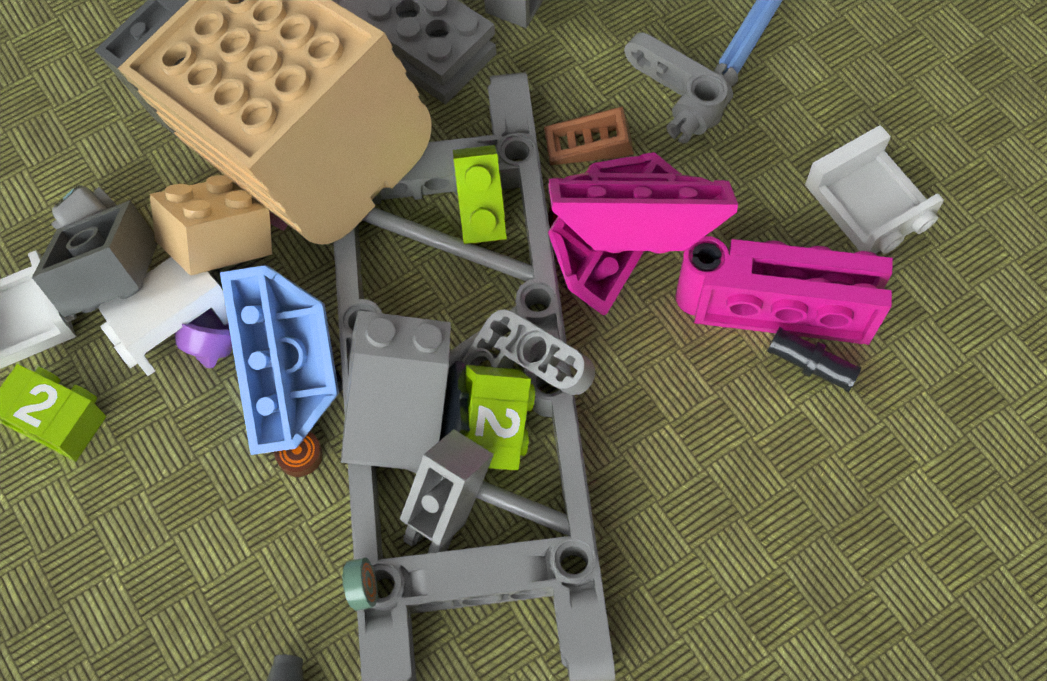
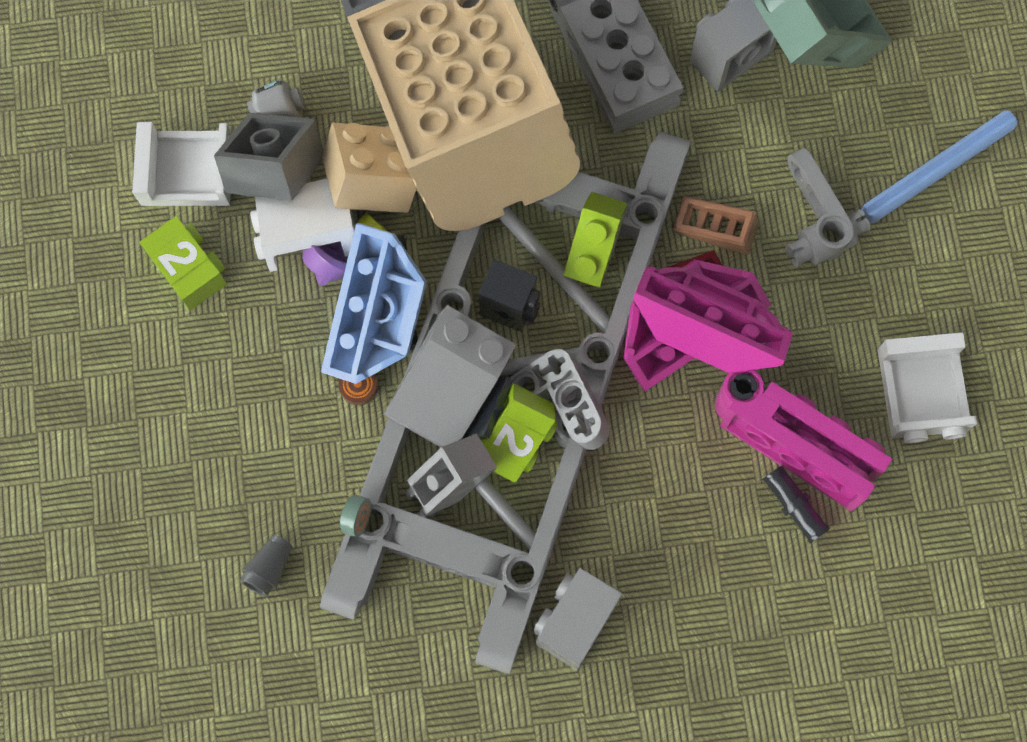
camera: 25 degrees right, 10 degrees up
none -> black brick [478,259,541,333]
none -> light grey brick [534,568,622,670]

